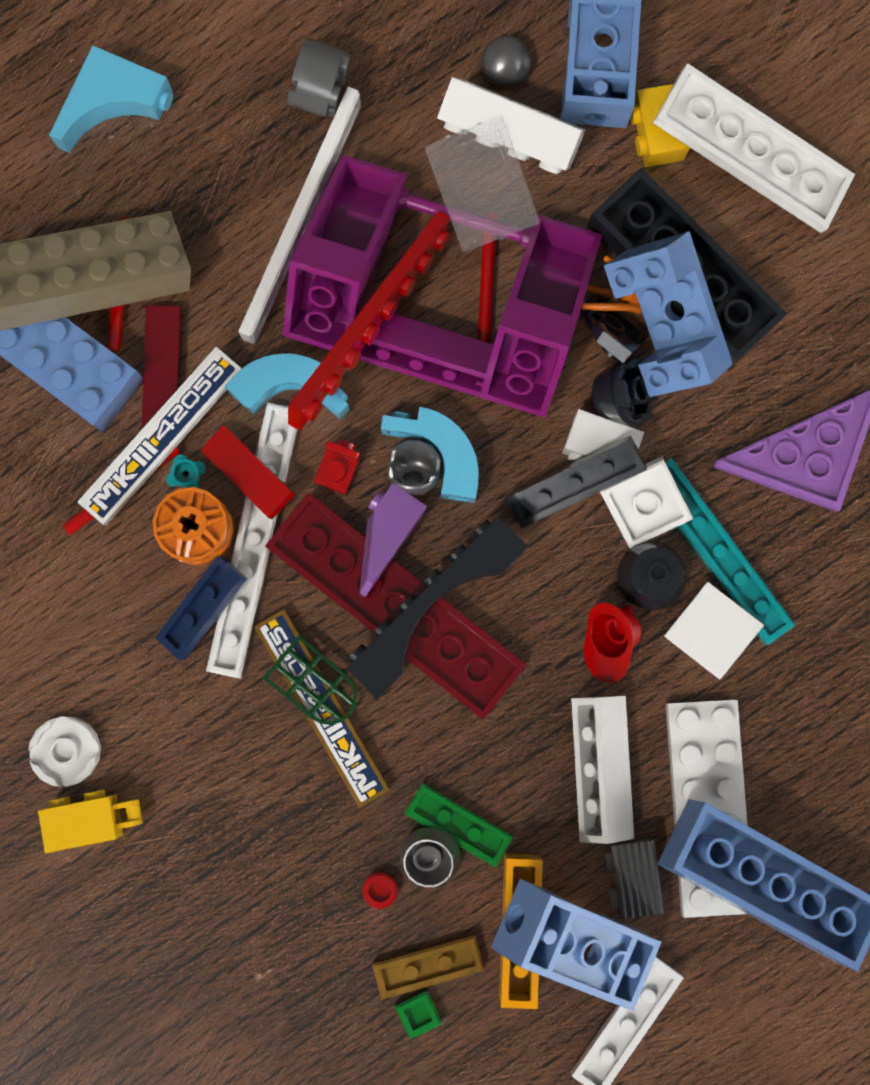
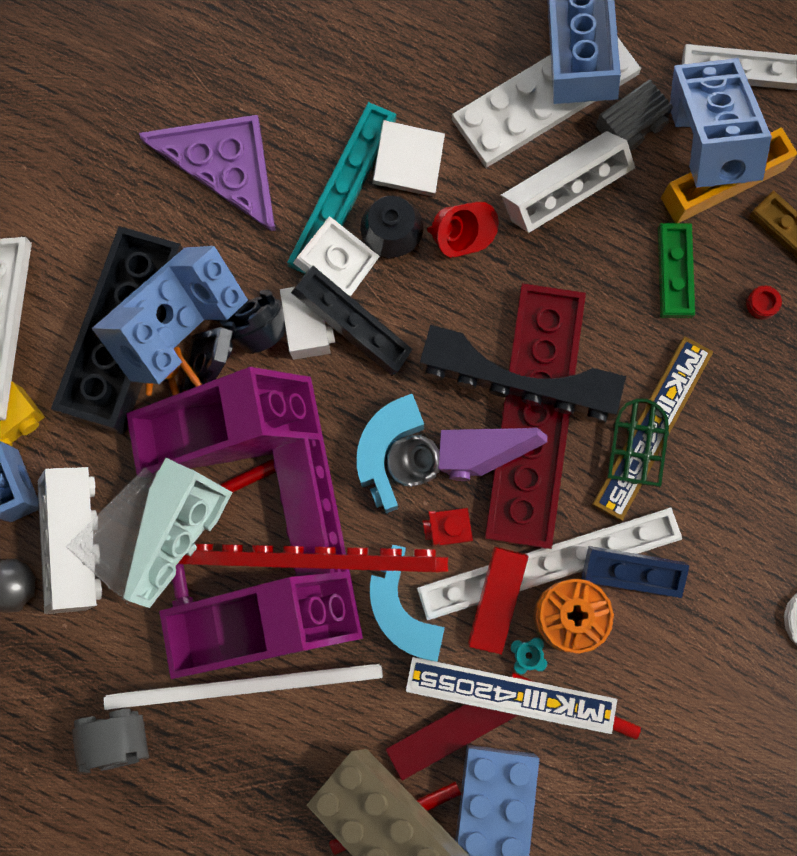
camera: 115 degrees left, 5 degrees down
flat silver hat [400,827,461,887] -> none
none -> light aqua wedge [124,458,233,608]

